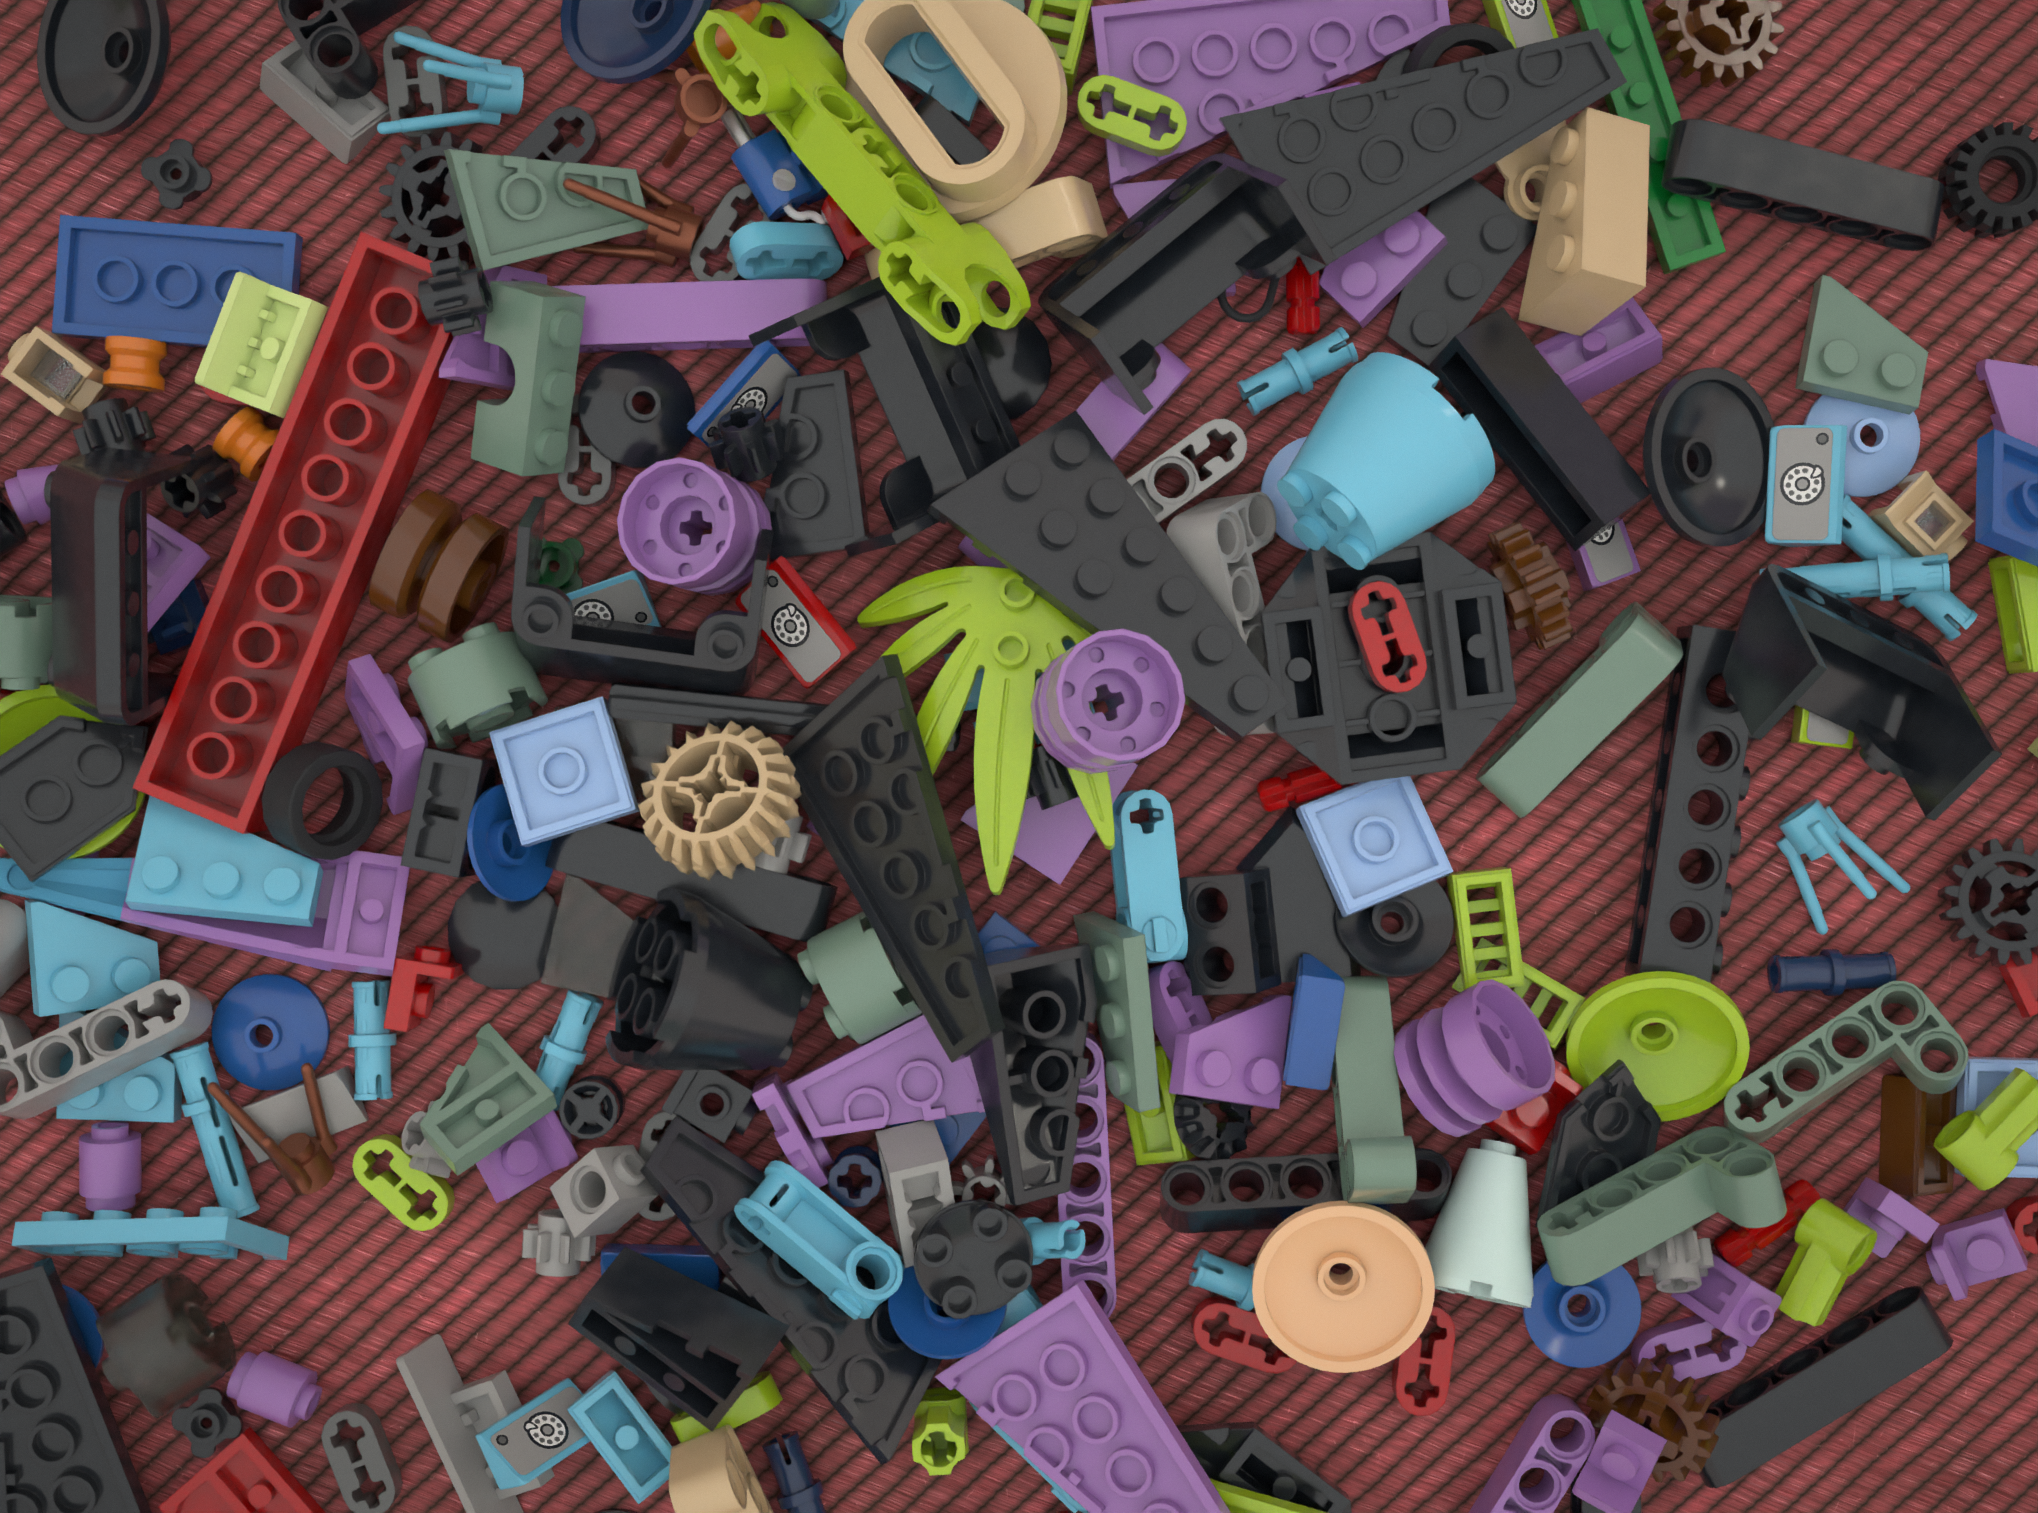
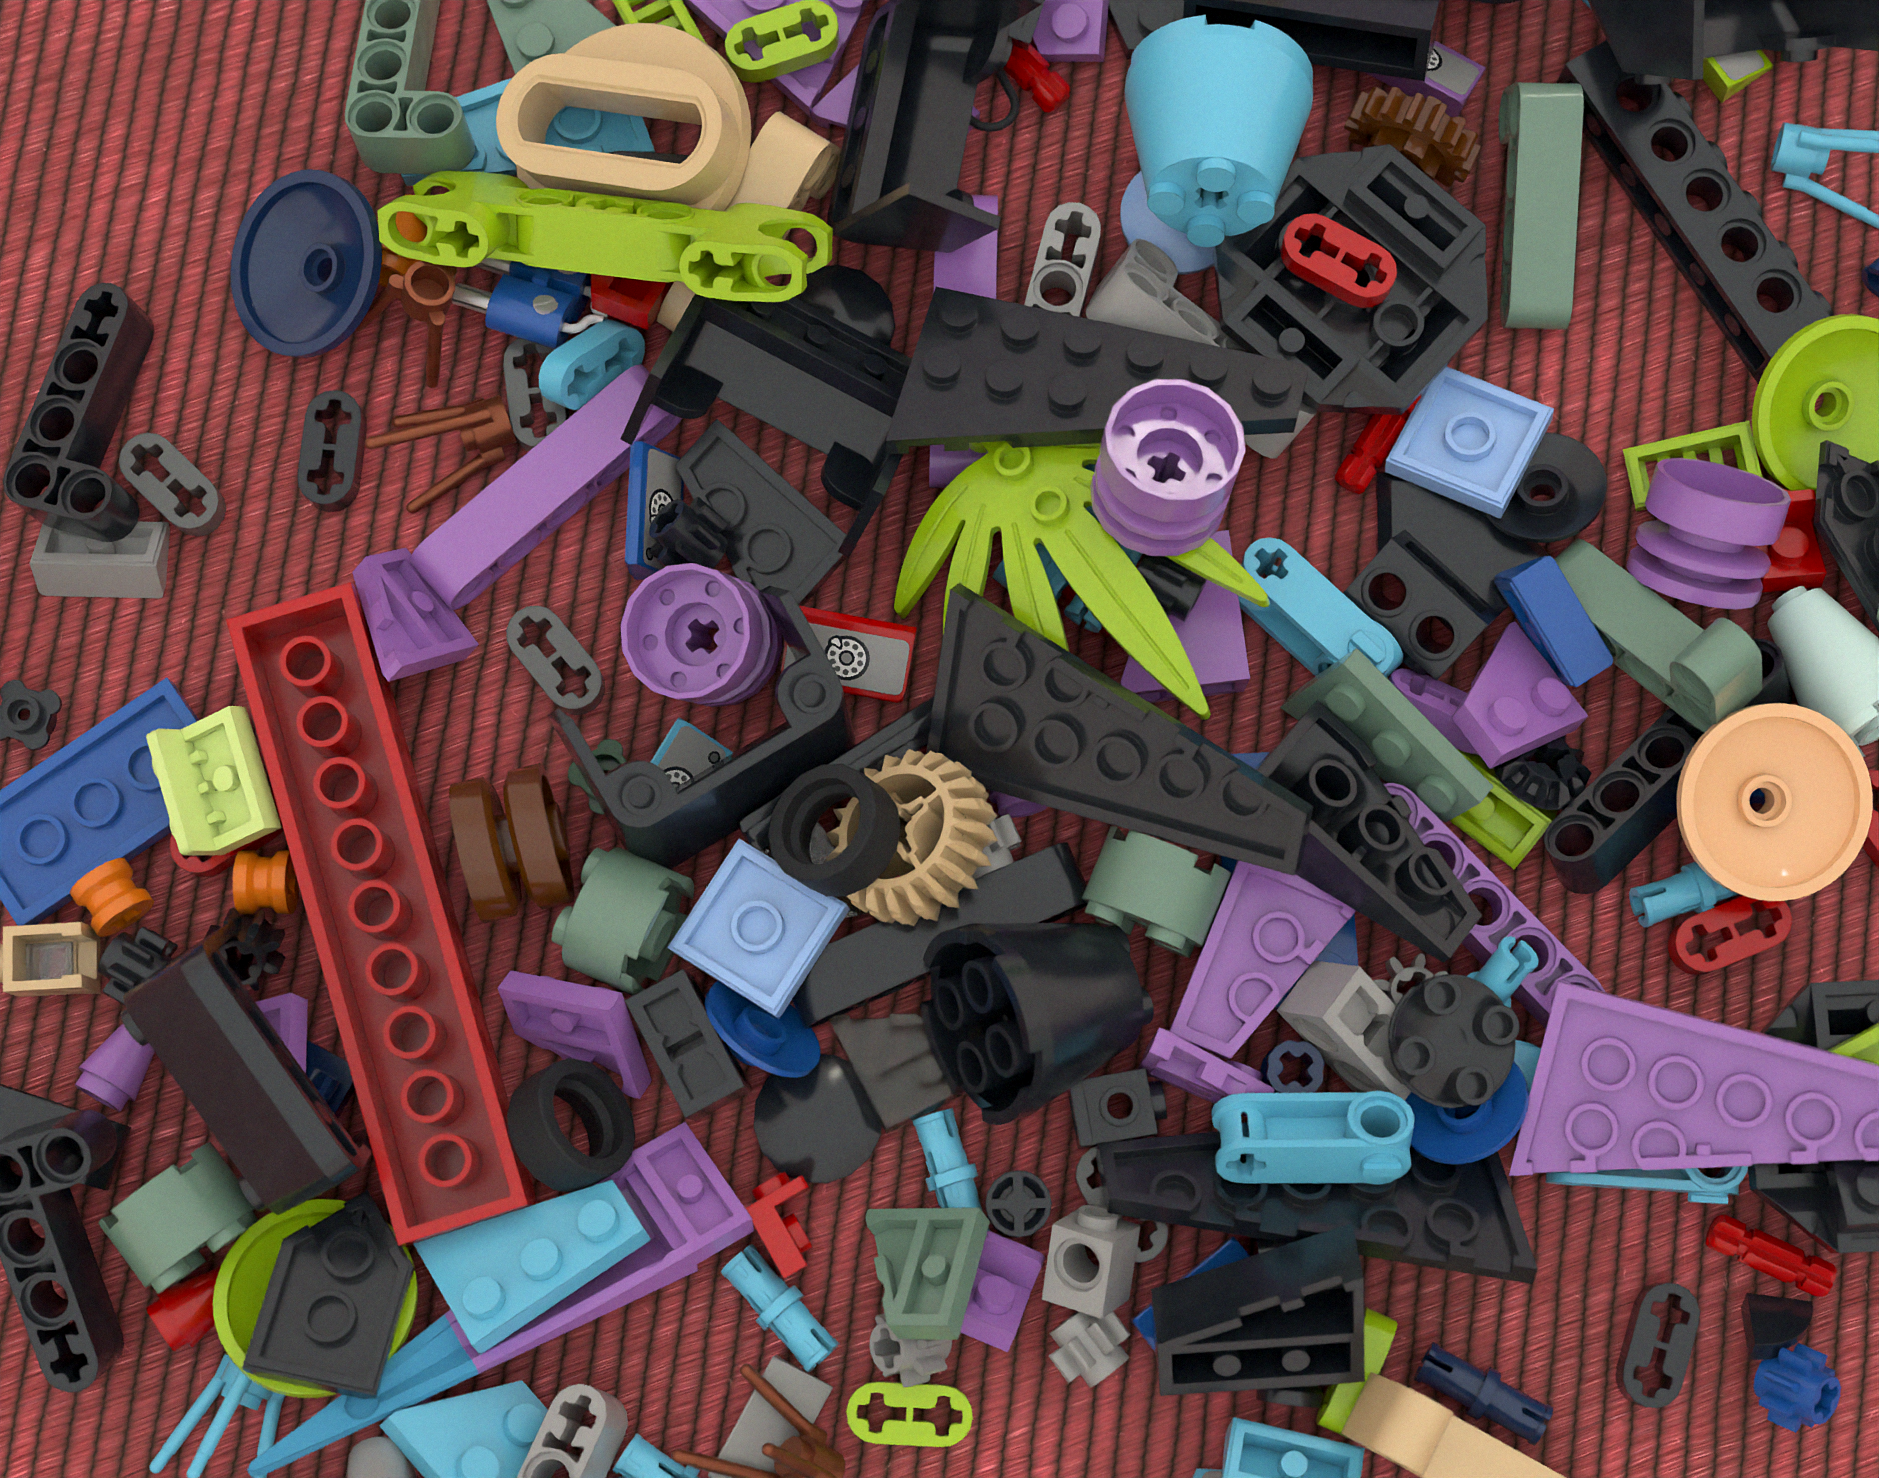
camera: 40 degrees left, 10 degrees down
blue dish [212,974,330,1090] -> none
medium azure plant [377,31,524,134] -> none
black gear [379,132,483,263] -> none
black gear [418,256,493,337] -> none
sand green wing [444,149,649,271] -> none
sand green arch [471,281,586,477] -> none
black dish [578,351,696,469] -> none
lime piece [912,1387,969,1476] -> none
medium azure pin [1237,327,1358,416] -> none
lime slope [1446,867,1525,990] -> none
none -> black tyre [768,764,901,897]

